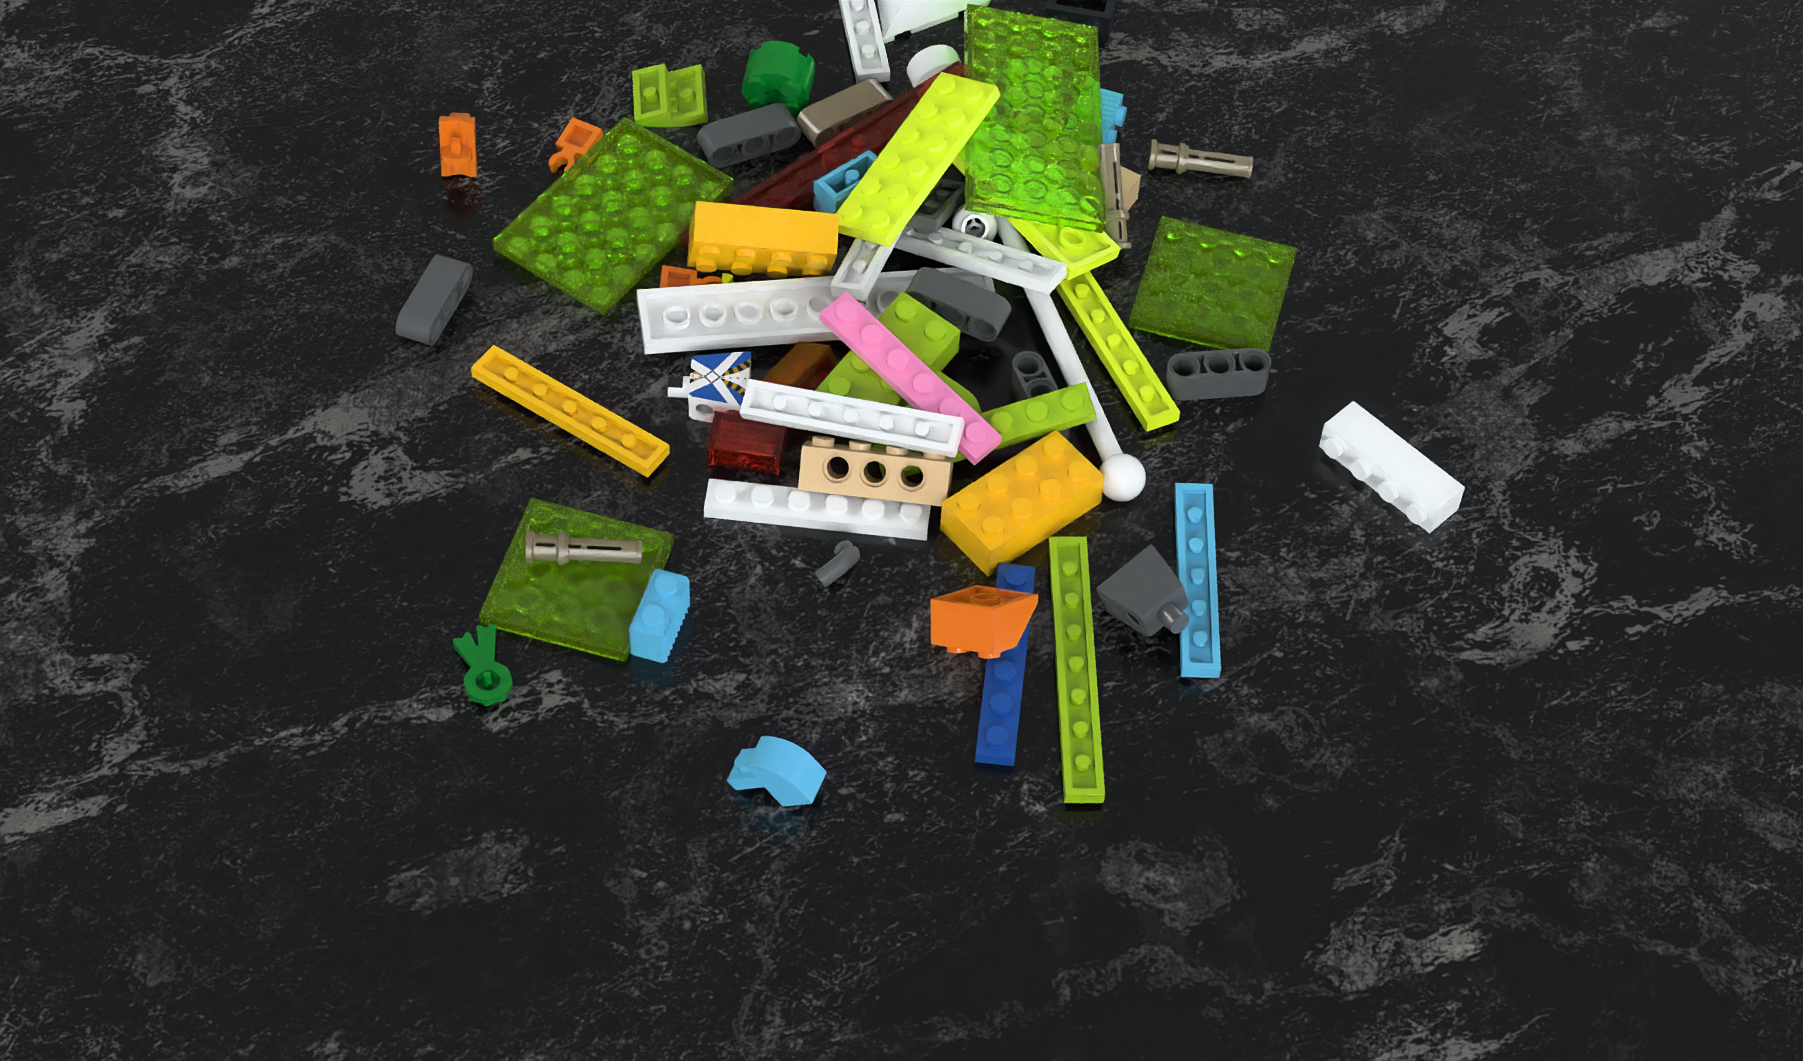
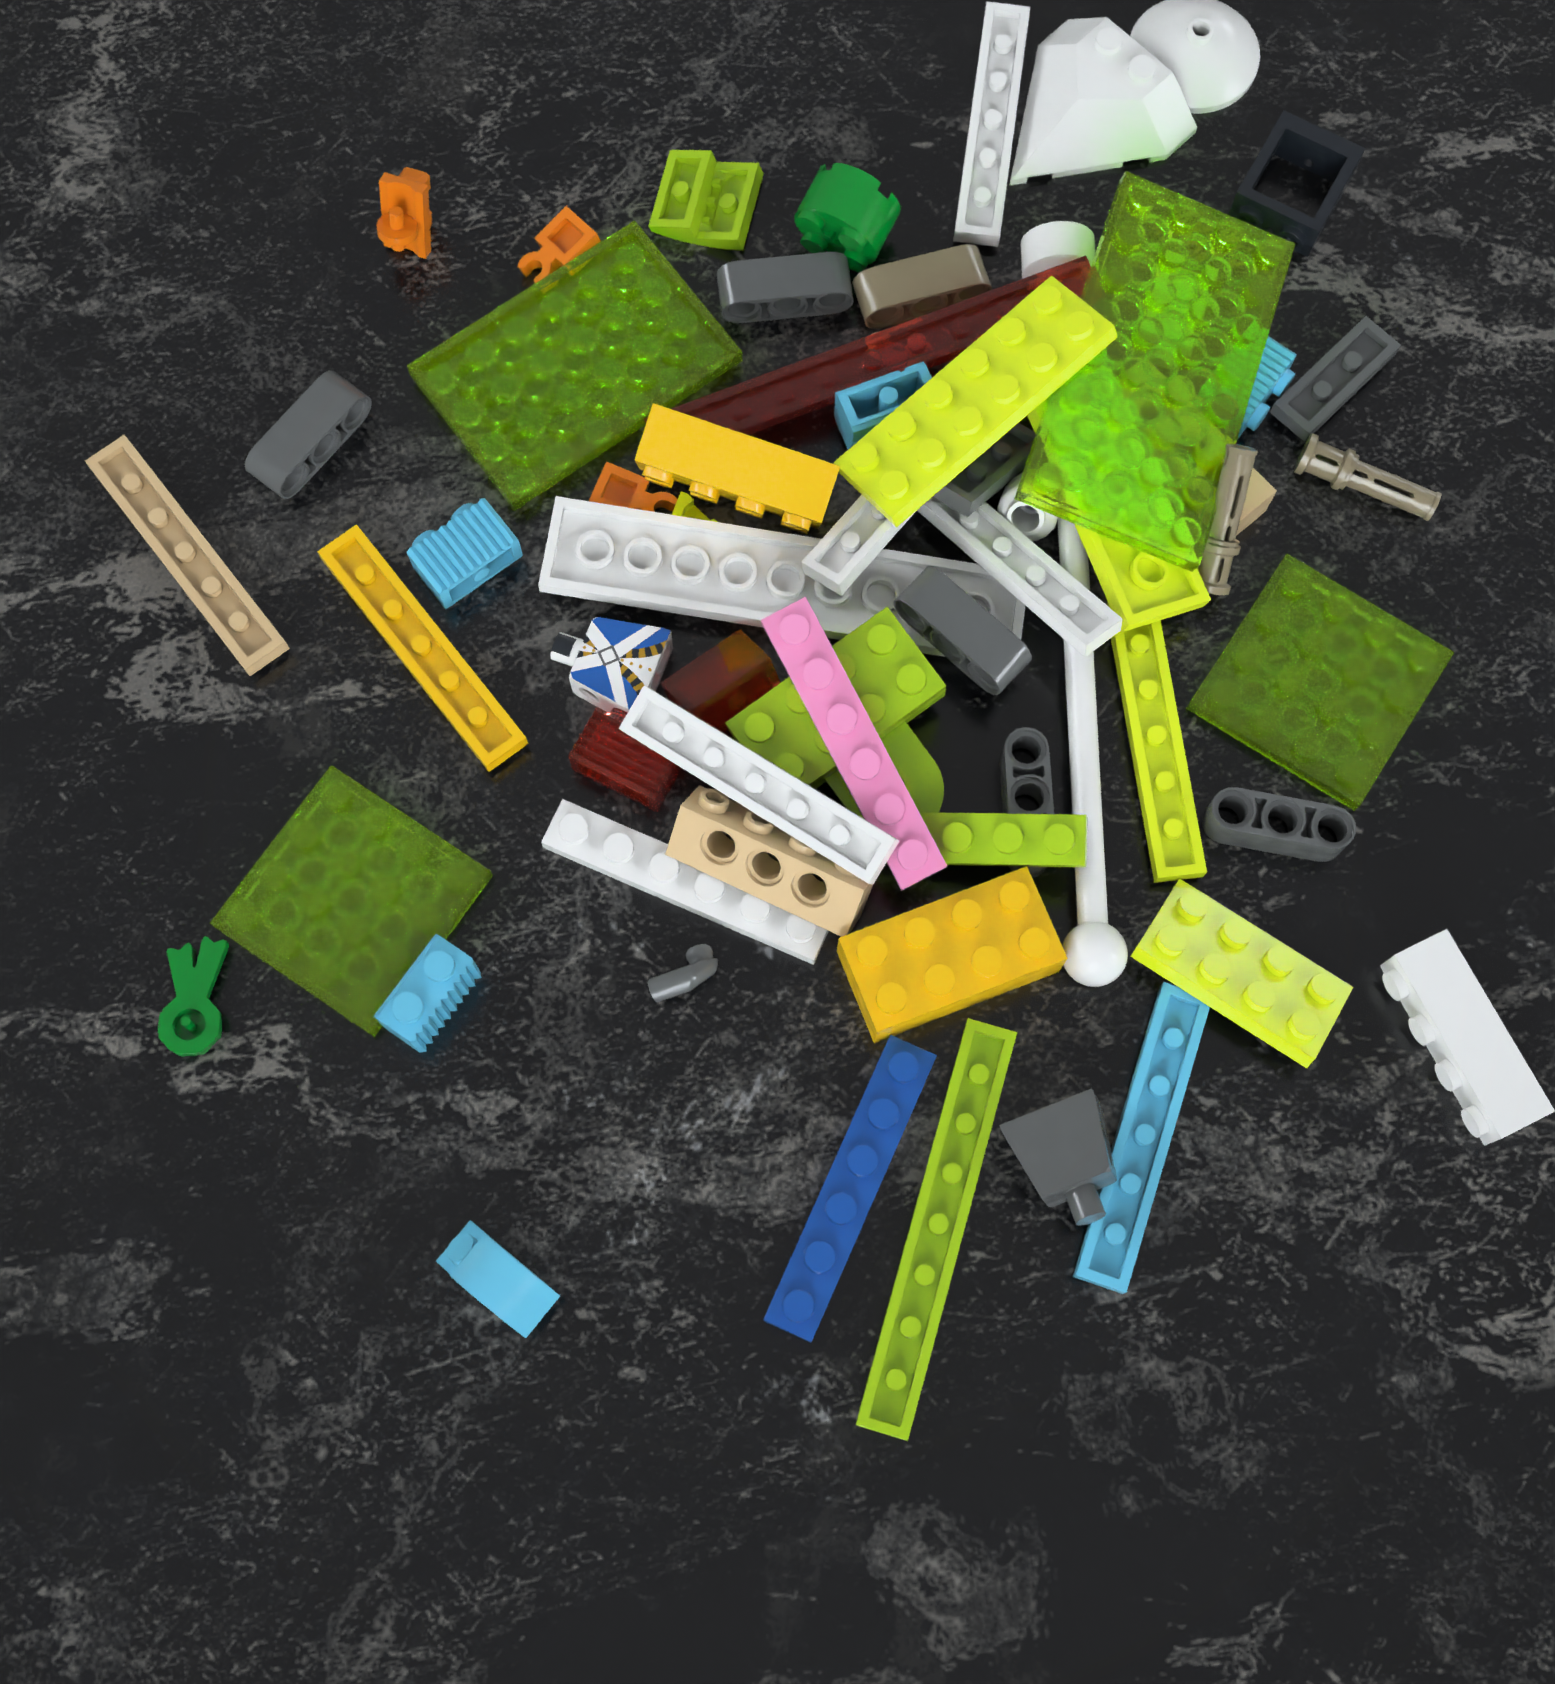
camera: 20 degrees right, 20 degrees up
dark tan pin [525,530,642,565] -> none
orange slope [930,585,1038,659] -> none
none -> tan plate [85,435,290,676]
none -> medium azure brick [407,498,523,609]
none -> neon yellow plate [1130,879,1353,1068]
none -> dark grey plate [1270,316,1401,442]

